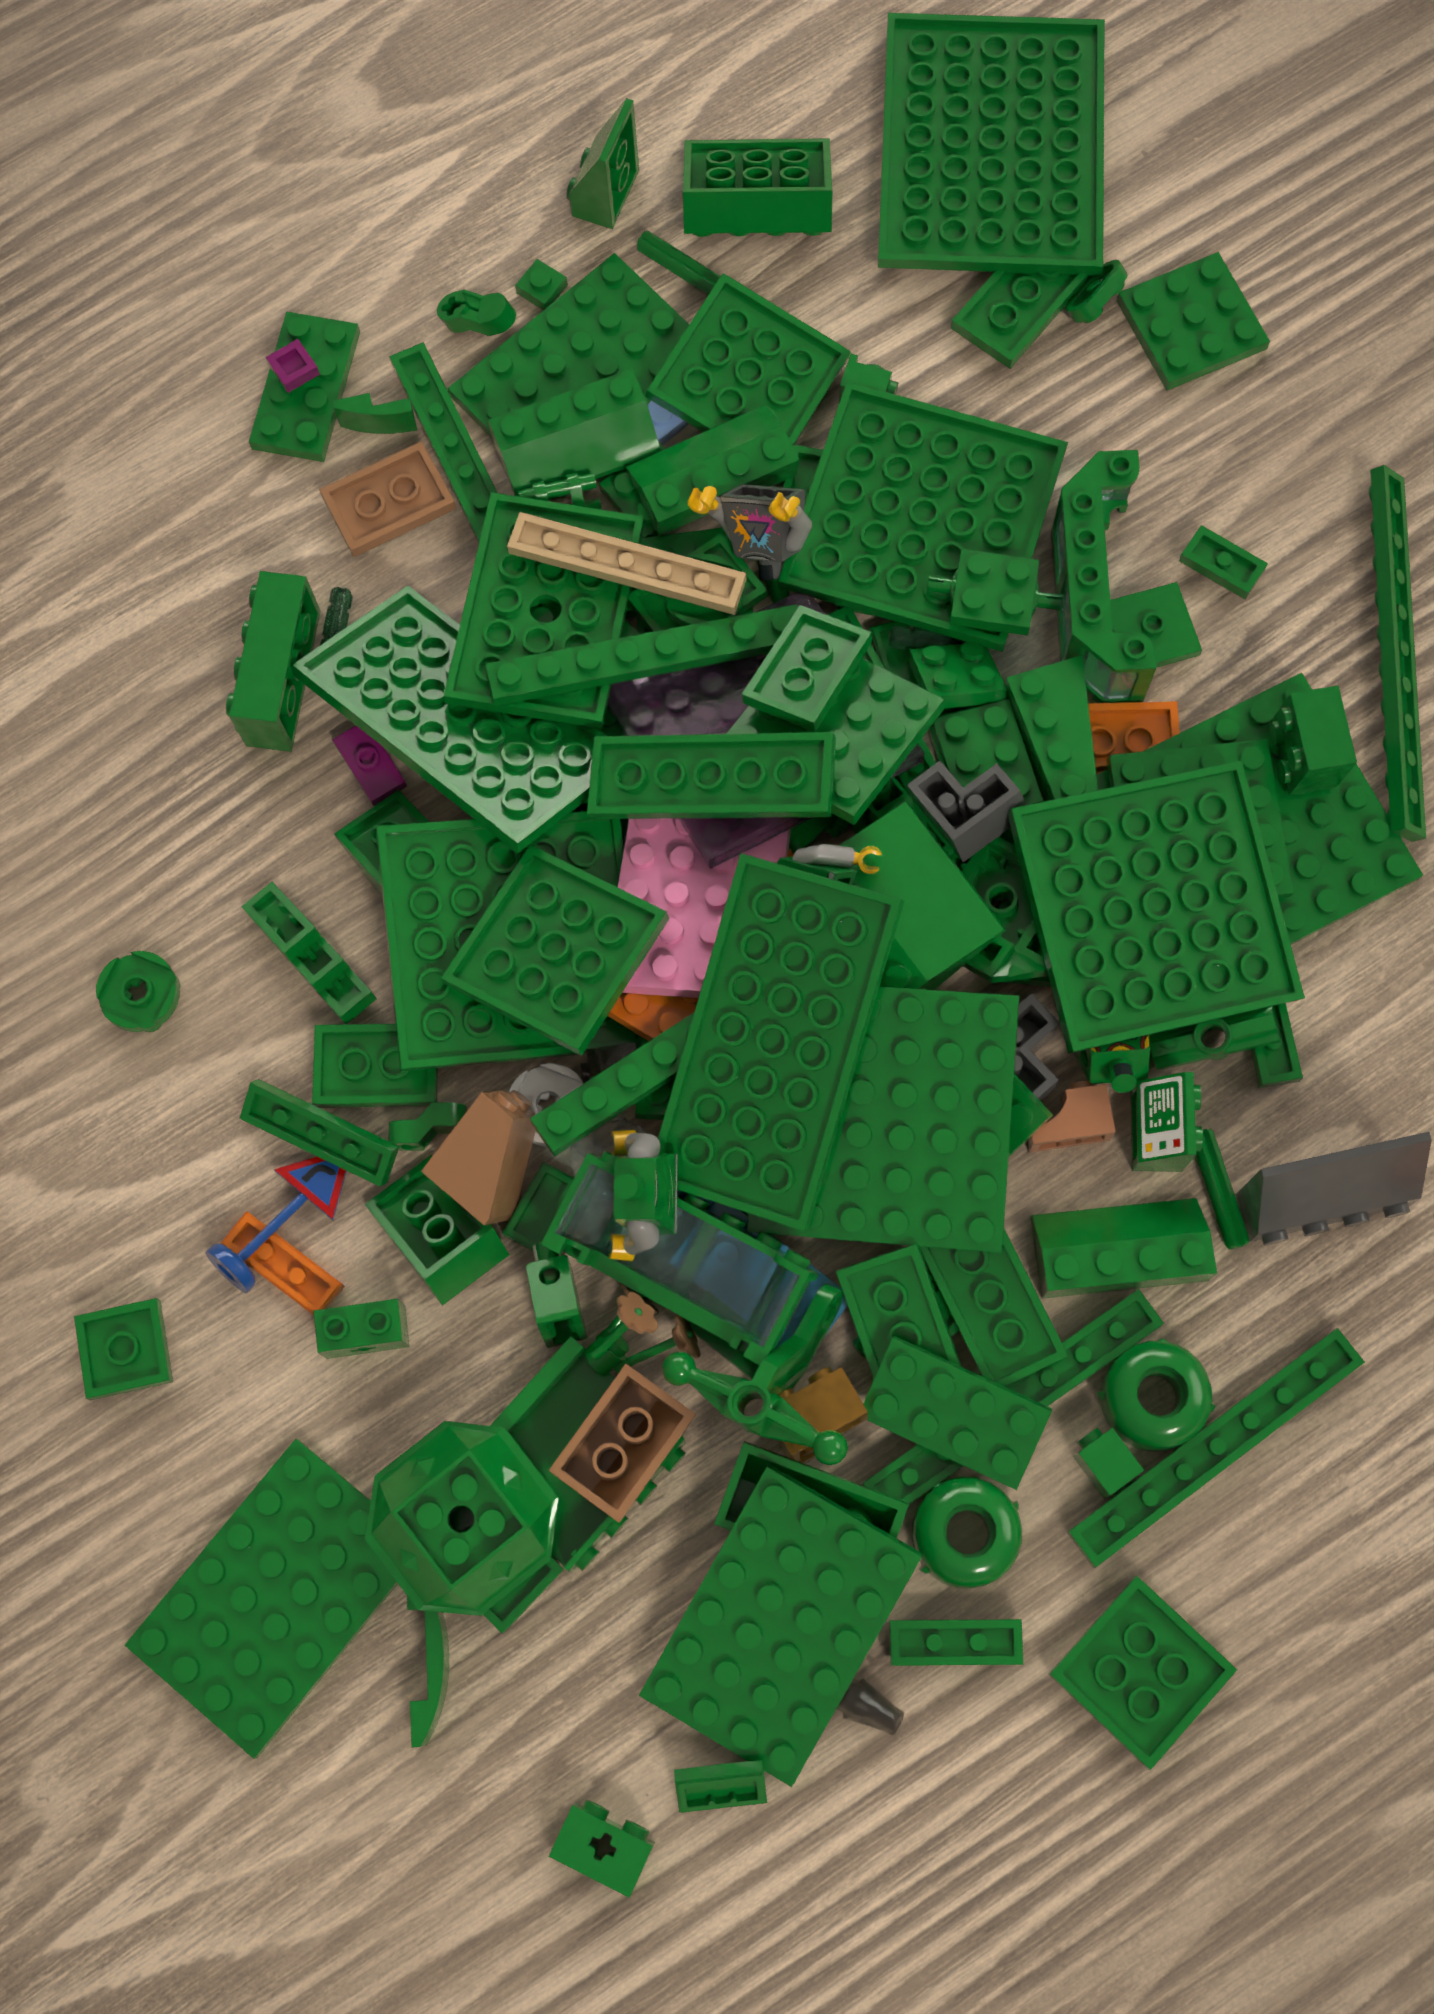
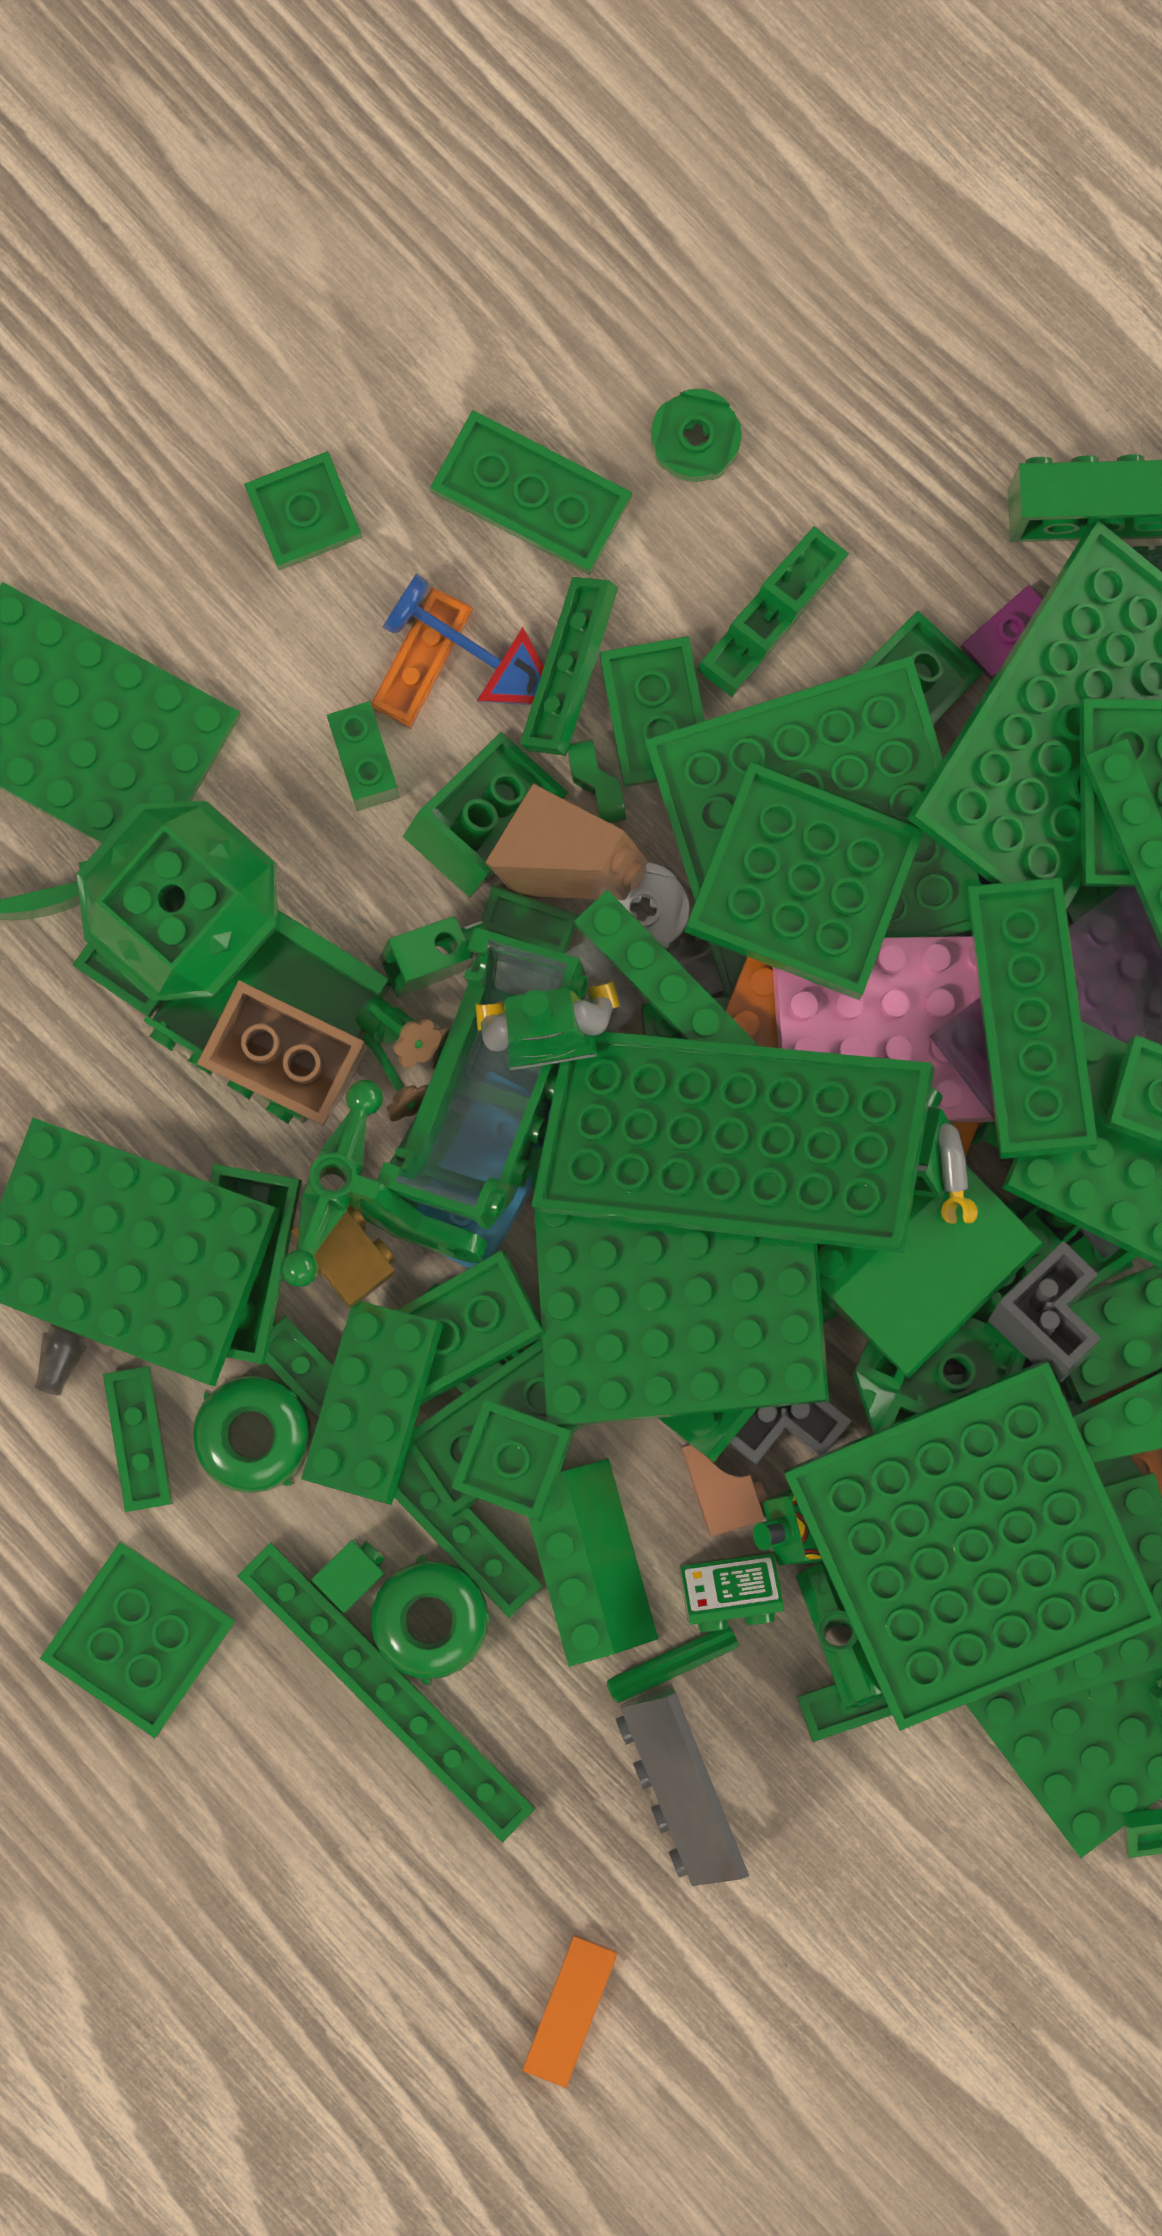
camera: 75 degrees right, 10 degrees up
none -> green plate [430,410,632,575]
none -> green plate [451,1399,574,1522]

